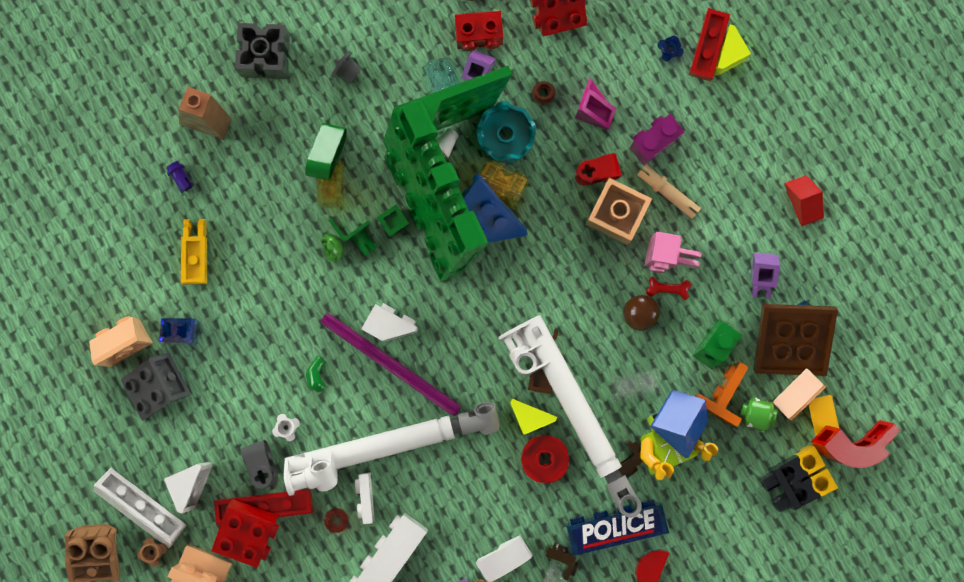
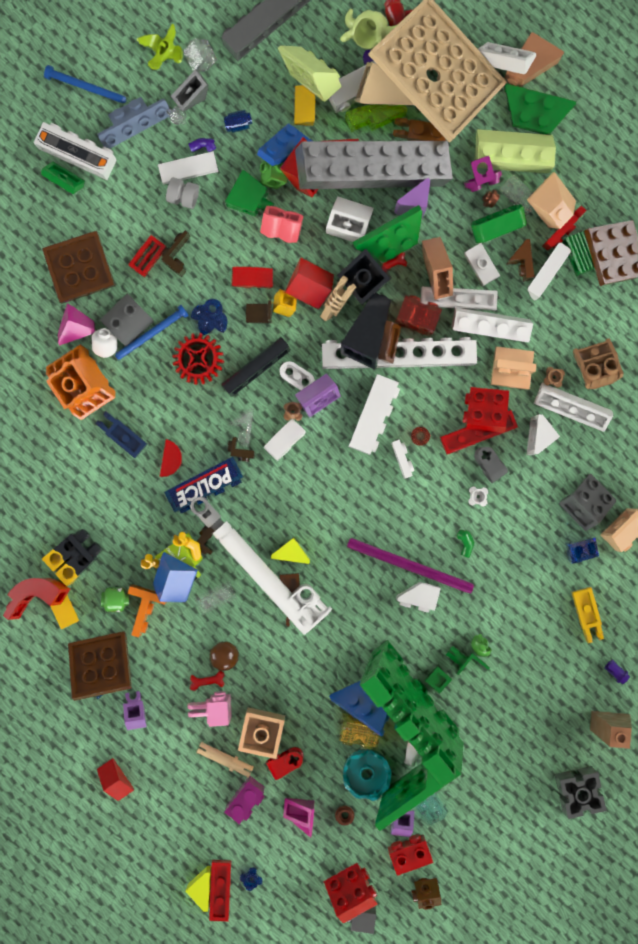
camera: 165 degrees right, 5 degrees up
white piece [284,402,500,496] -> none
beam [305,123,347,181] -> none
clear yellow slope [317,161,345,208] -> none
dark grey piece [331,51,362,84] -> none
red plate [521,434,569,483] -> none
green torso [692,319,742,369] -> none
light nougat tile [772,368,826,421] -> none

